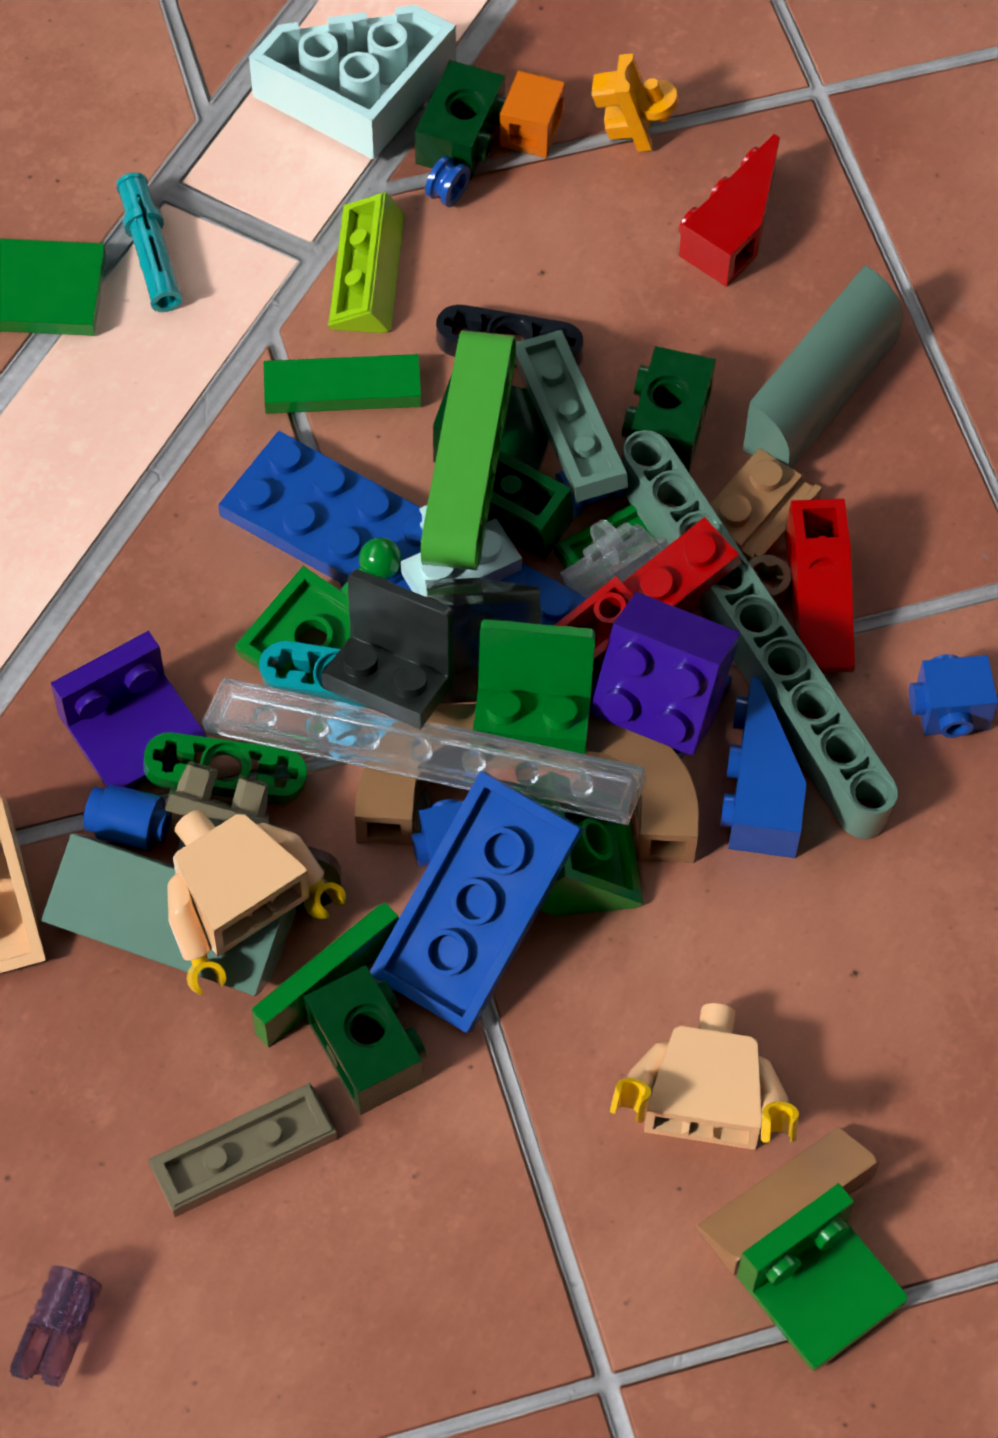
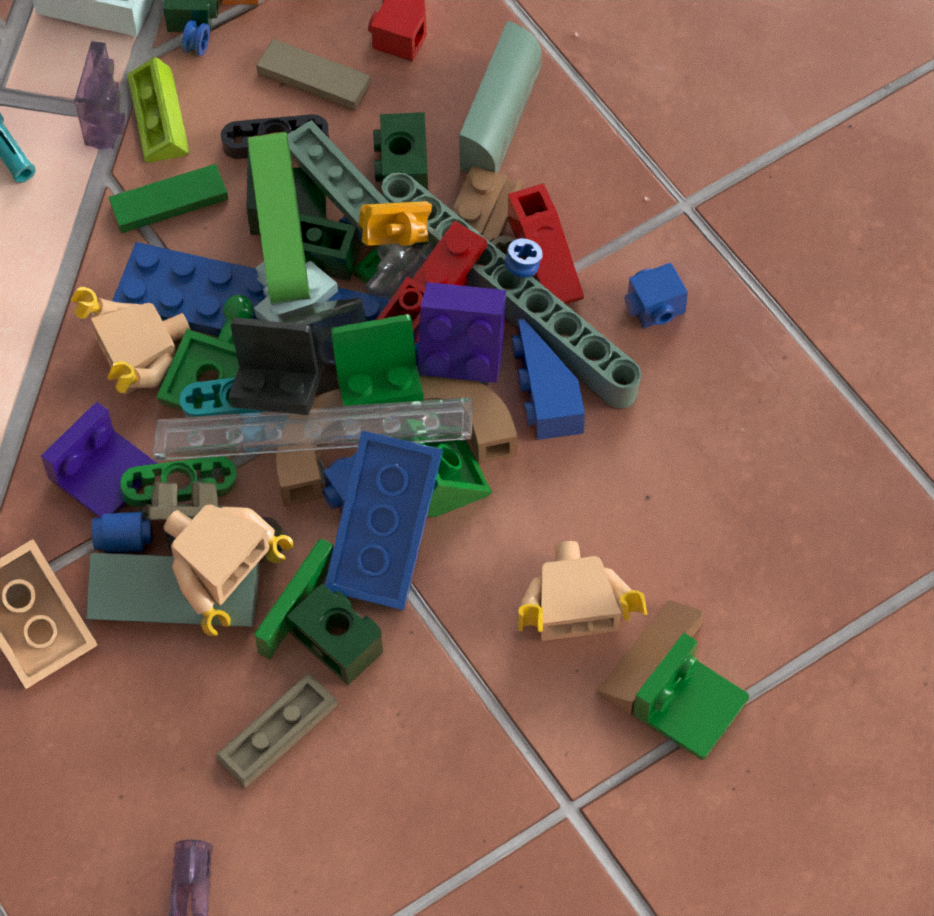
camera: 15 degrees left, 0 degrees up
none -> light nougat torso [71,287,190,395]
none -> clear purple plate [74,41,126,150]
none -> dark tan tile [256,39,371,110]
none -> light orange hips [358,201,432,246]
none -> blue bush [505,239,543,278]

